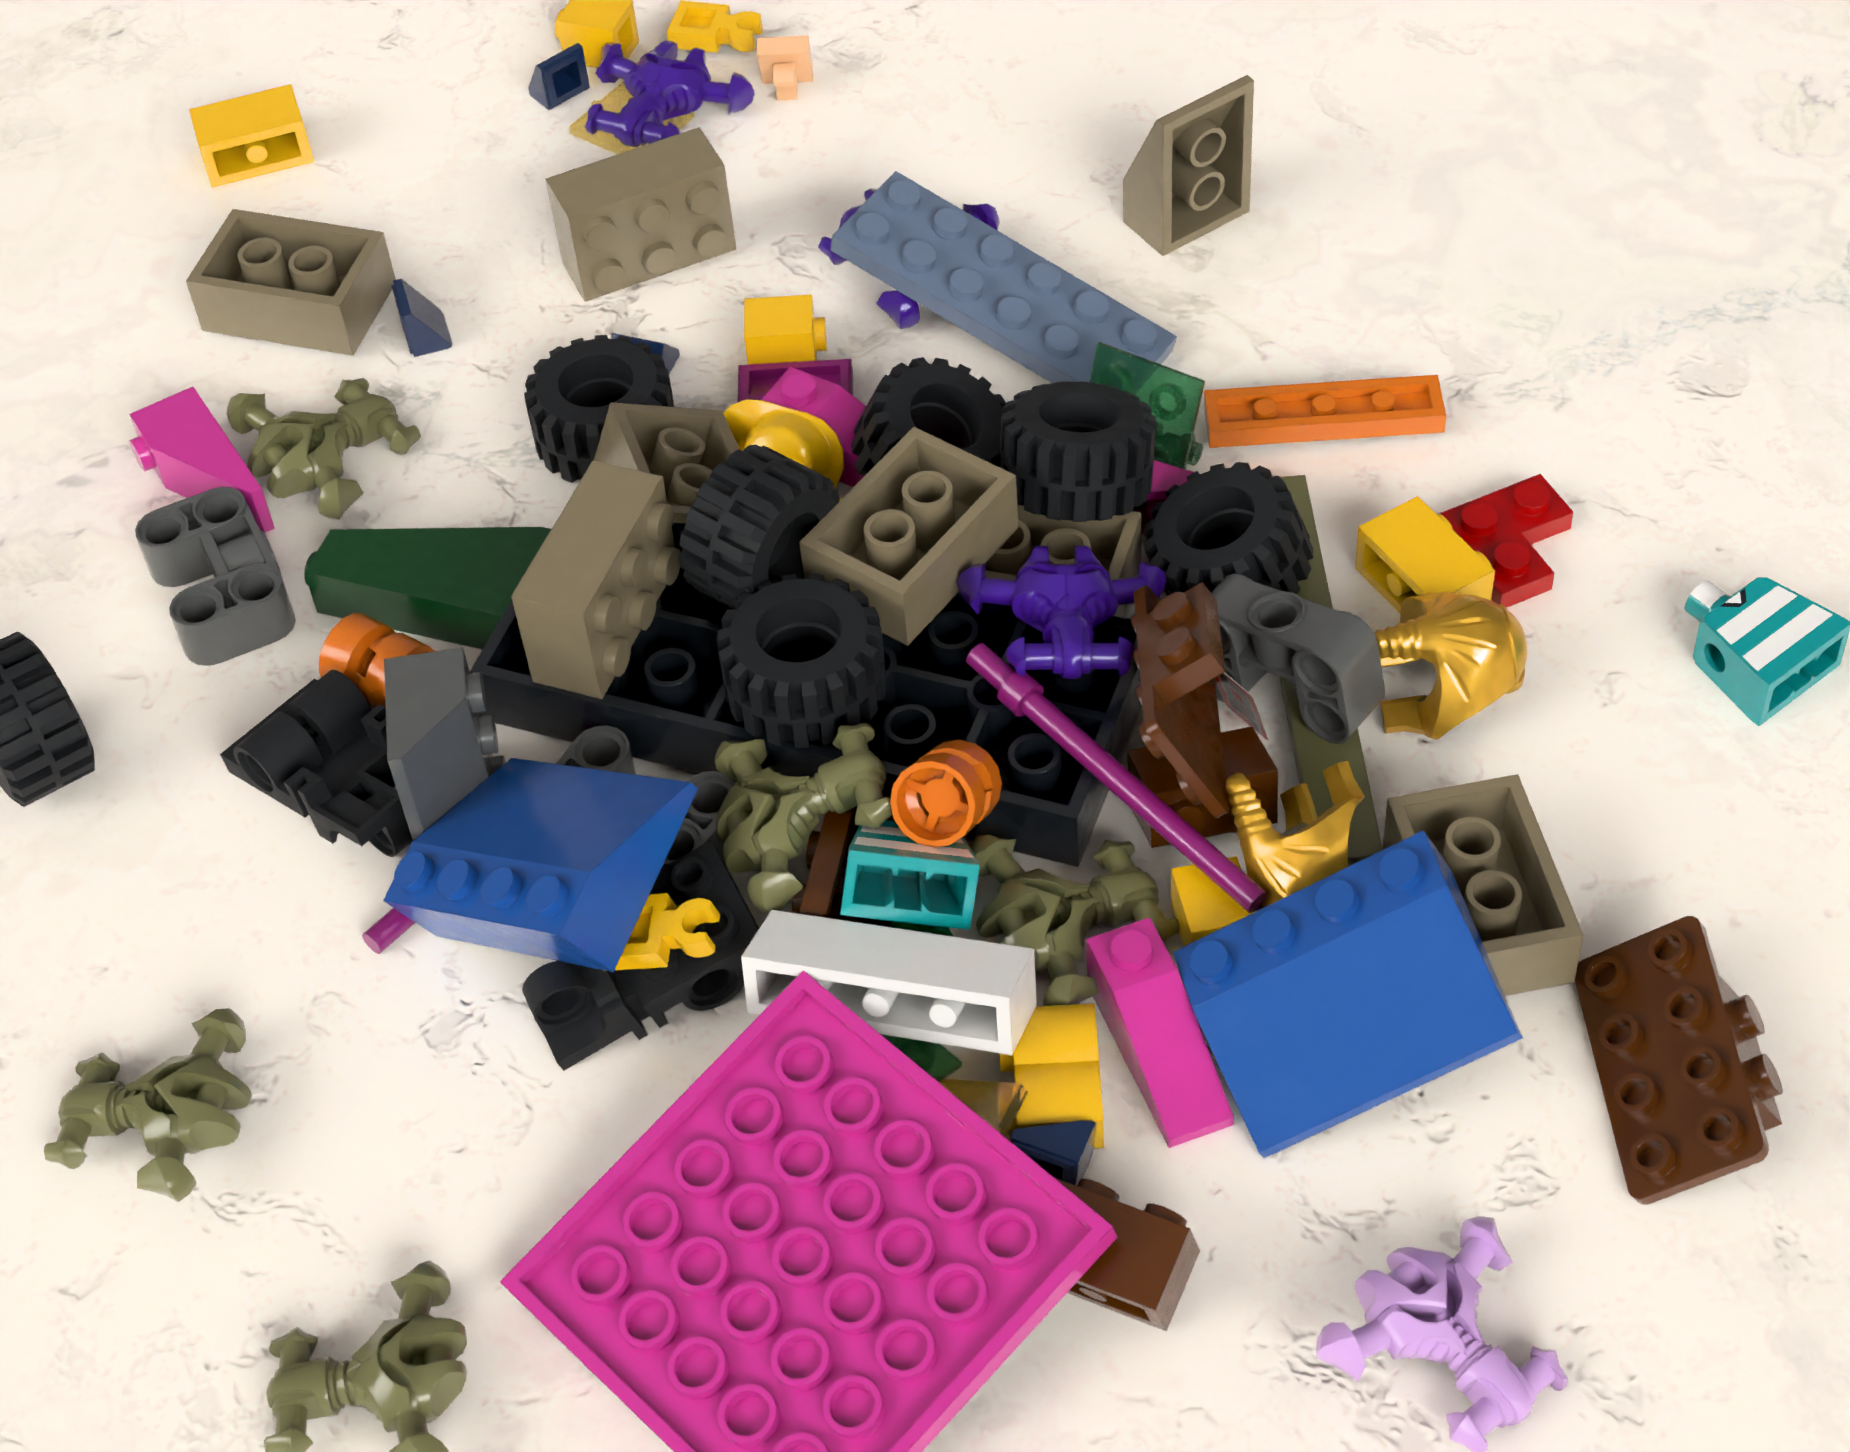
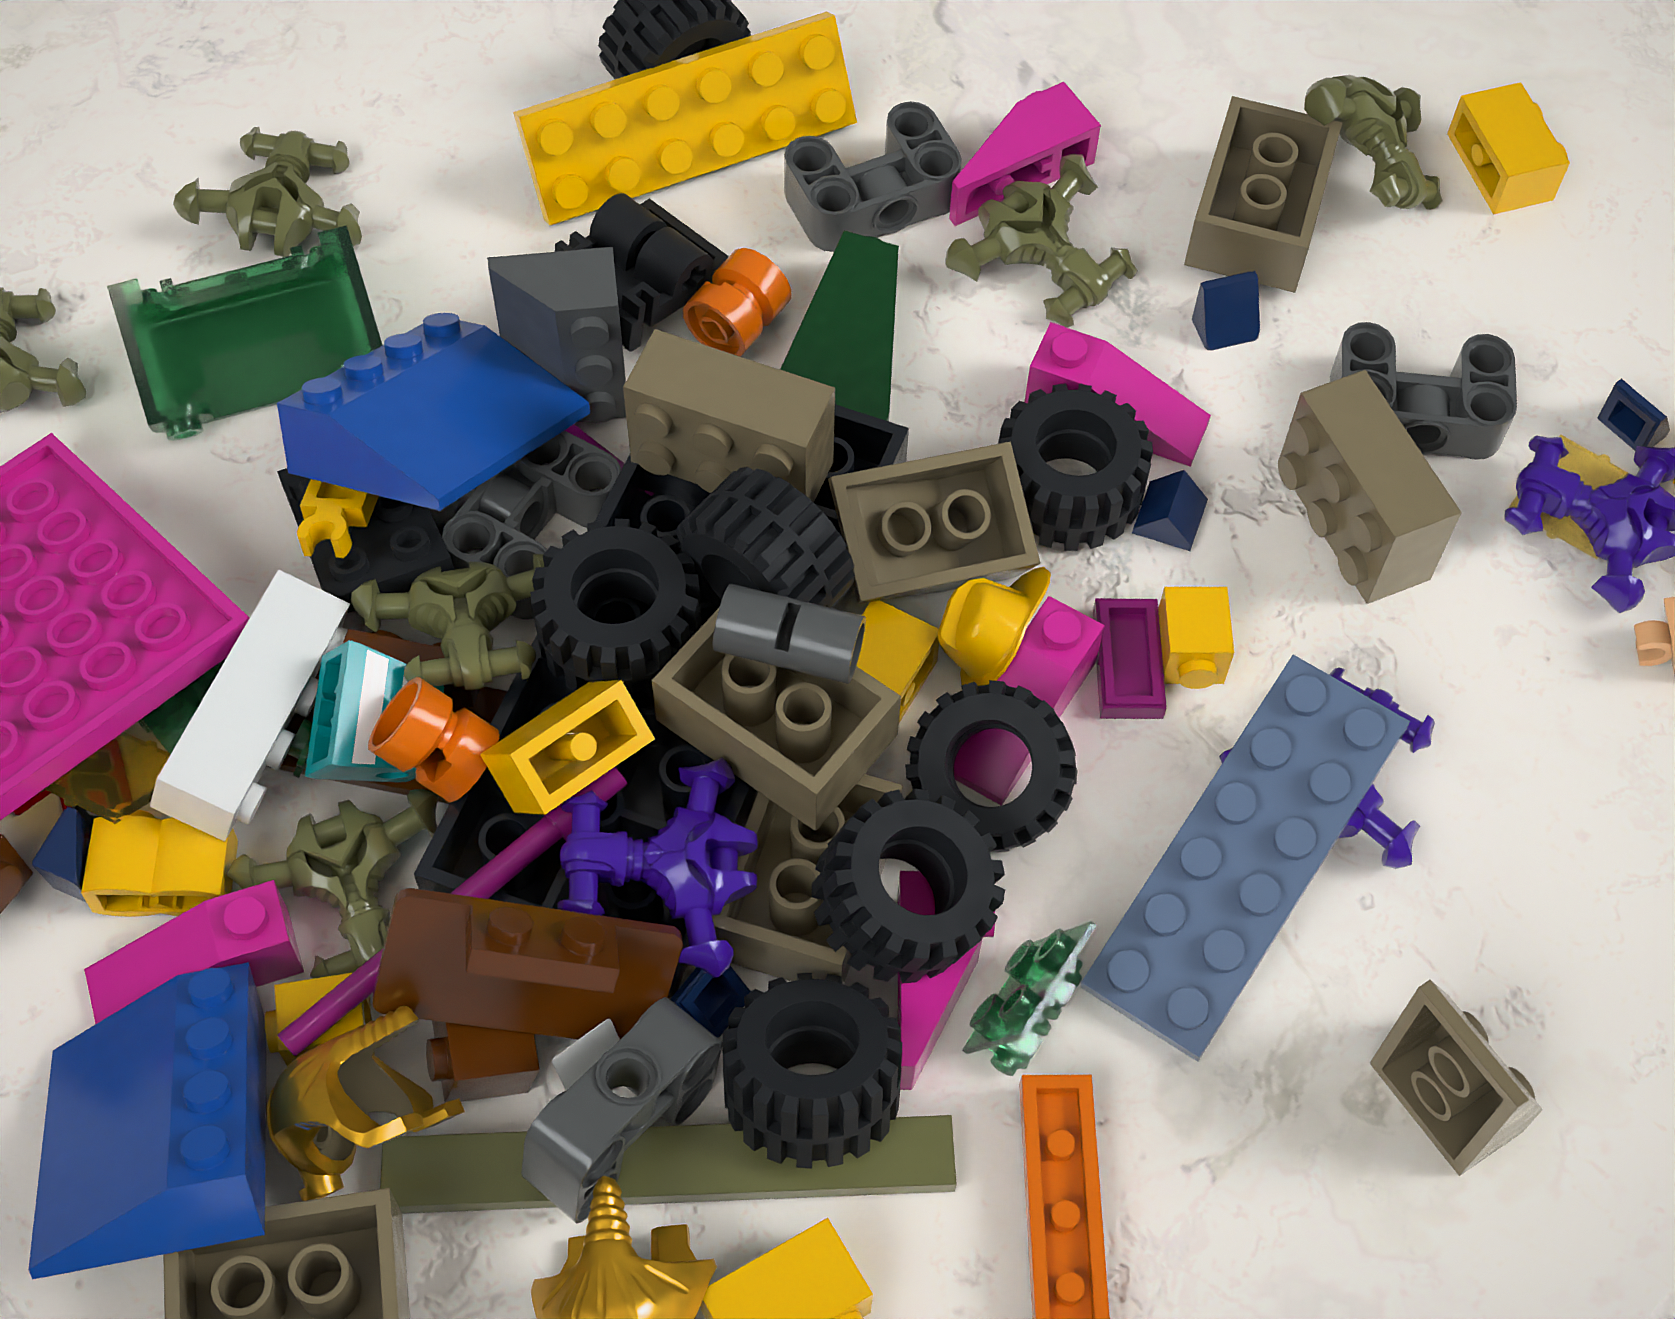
camera: 85 degrees right, 10 degrees up
none -> clear green windscreen [107,225,383,441]
none -> yellow brick [480,680,655,815]
none -> yellow plate [513,11,857,225]
none -> dark grey pin [713,584,866,684]
none -> dark pink slope [1024,322,1211,467]
none -> olive piece [1304,75,1443,210]
none -> dark grey beam [1330,322,1517,460]

